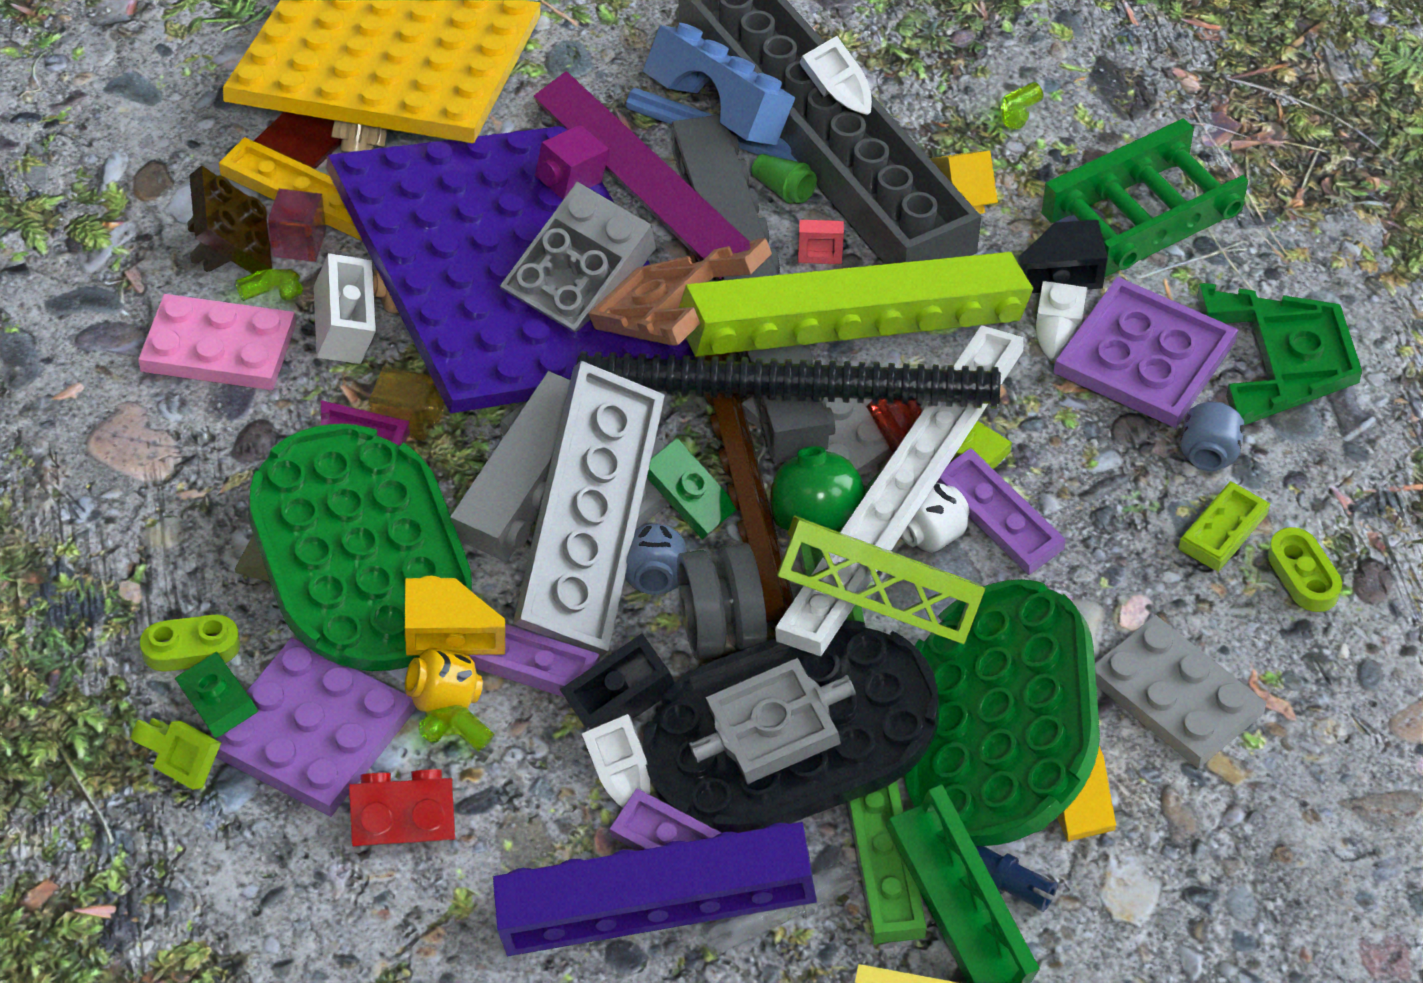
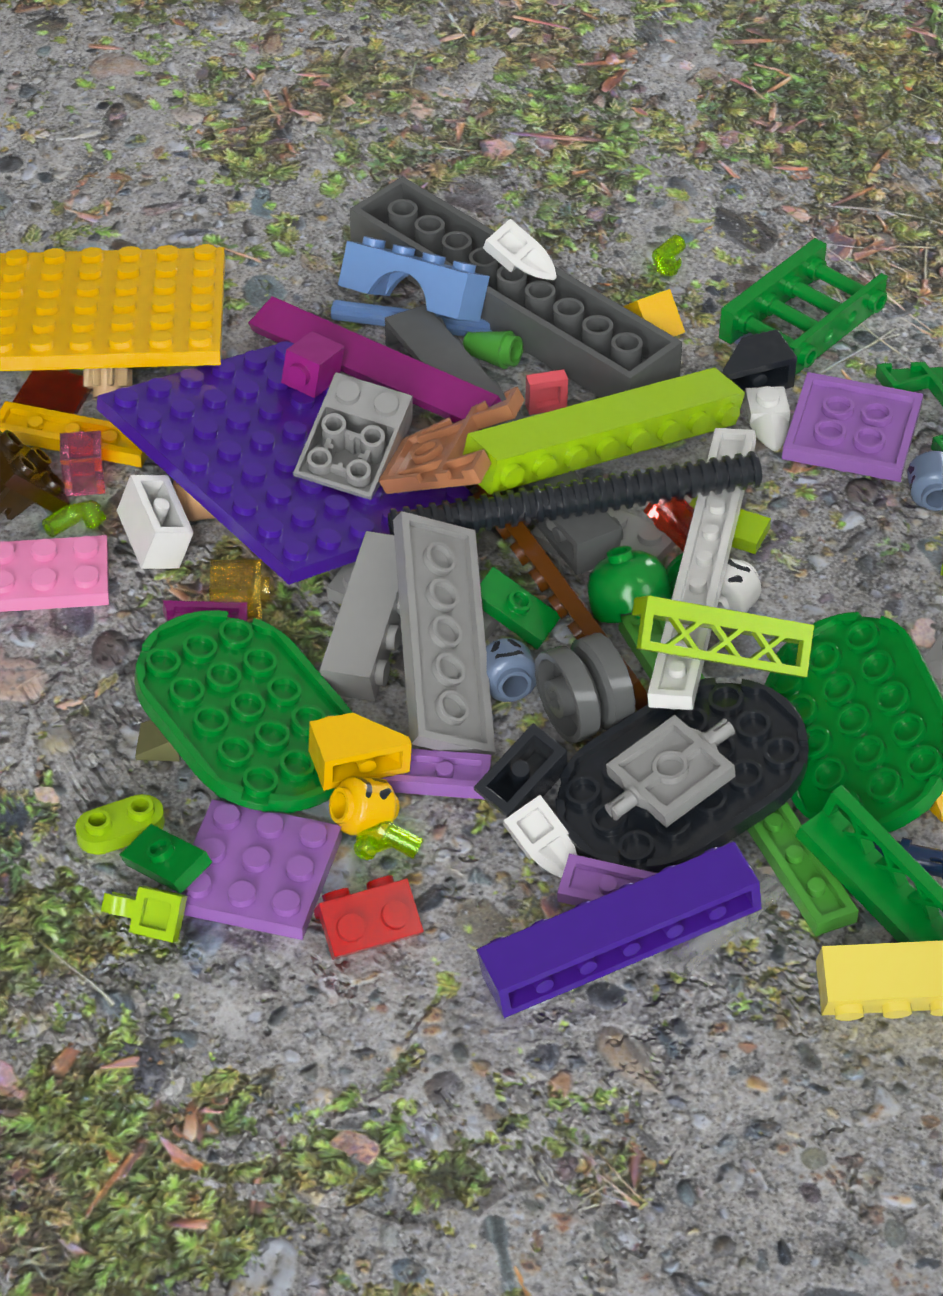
camera: 15 degrees left, 5 degrees down
medium lavender plate [936,448,1065,575] -> none

